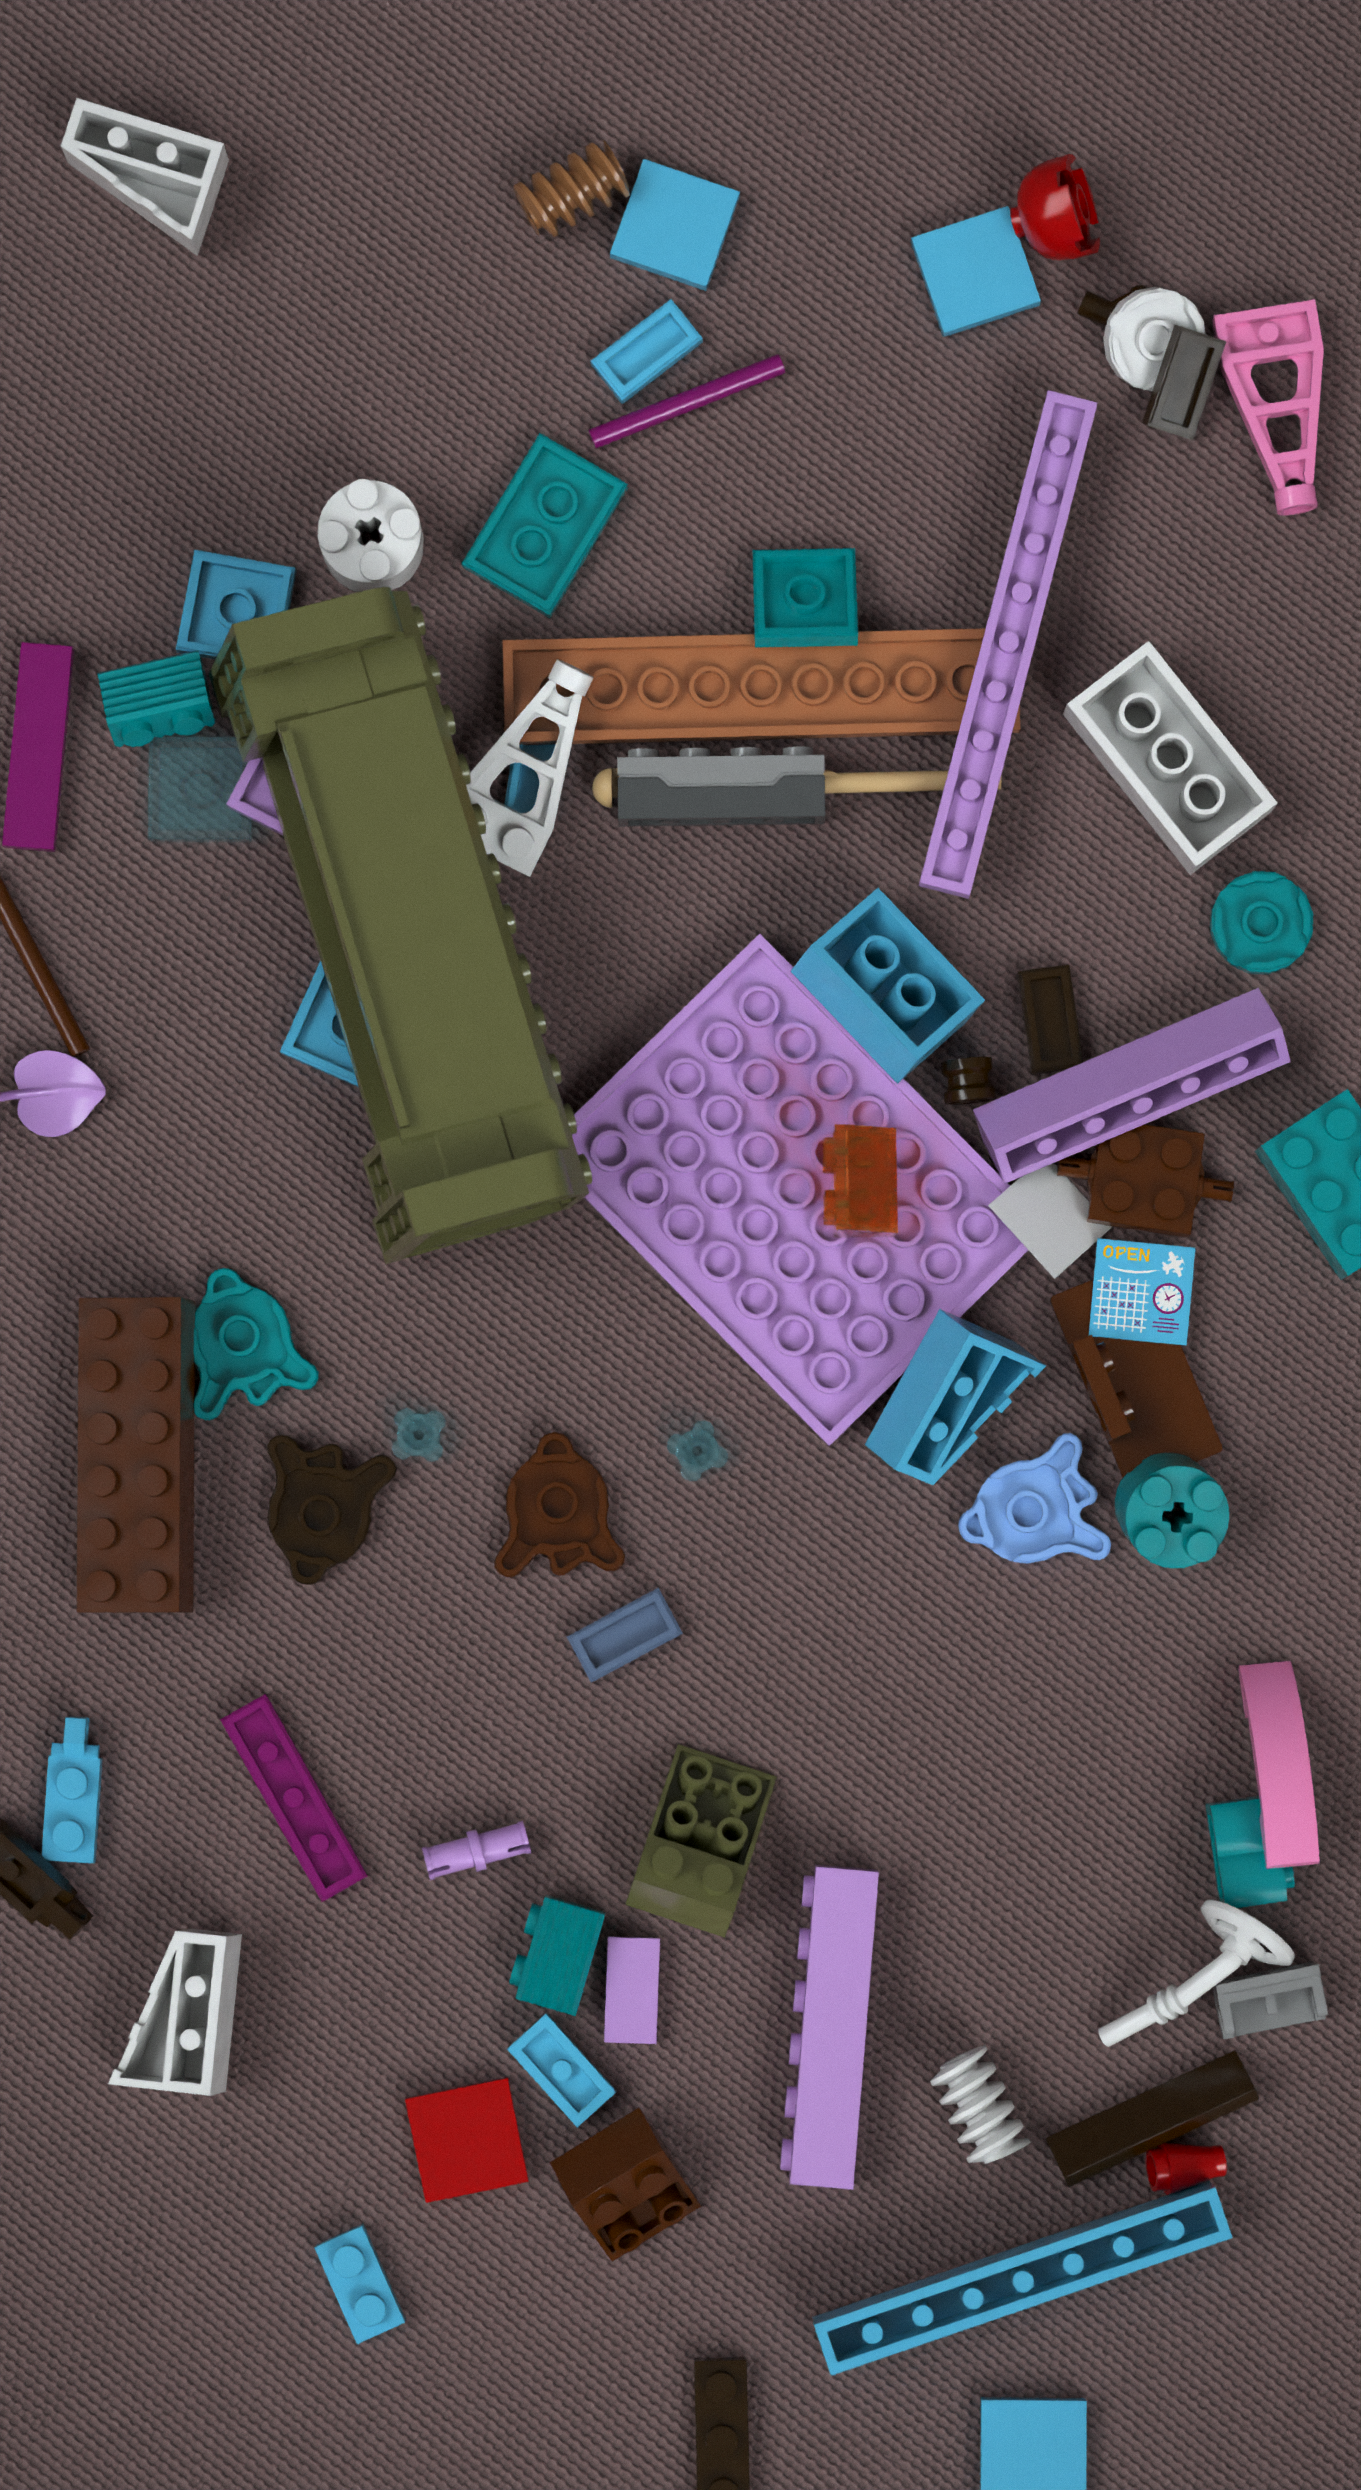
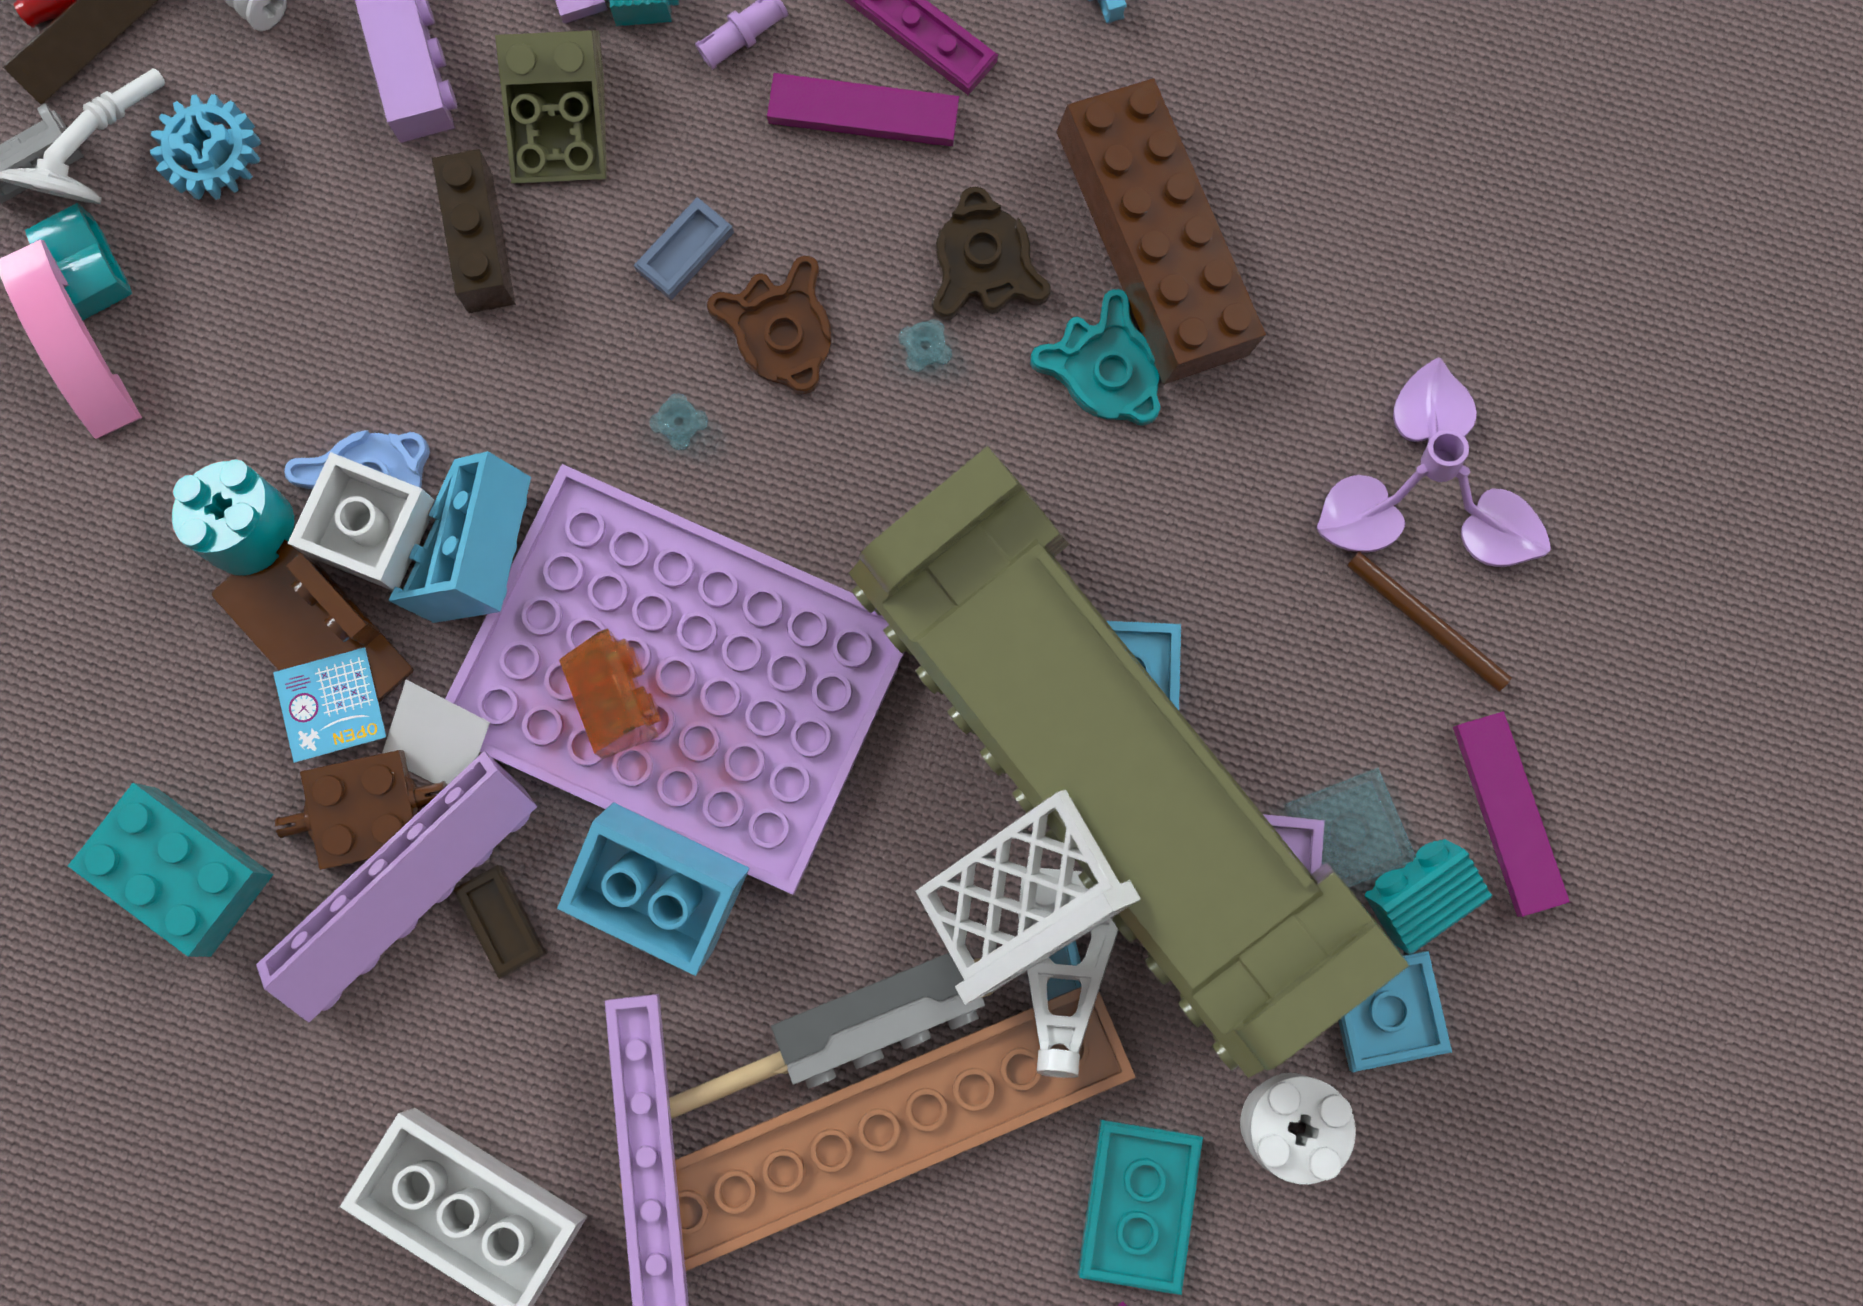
camera: 155 degrees right, 5 degrees down
teal tile [752,548,858,648] -> none
dark brown wheel [941,1057,996,1105] -> none
teal tile [1210,871,1313,975] -> none
none -> medium azure gear [150,94,261,200]
none -> white brick [288,452,435,591]
none -> dark brown brick [432,149,516,313]
none -> magenta tile [767,73,959,147]
none -> white fence [916,790,1141,1005]

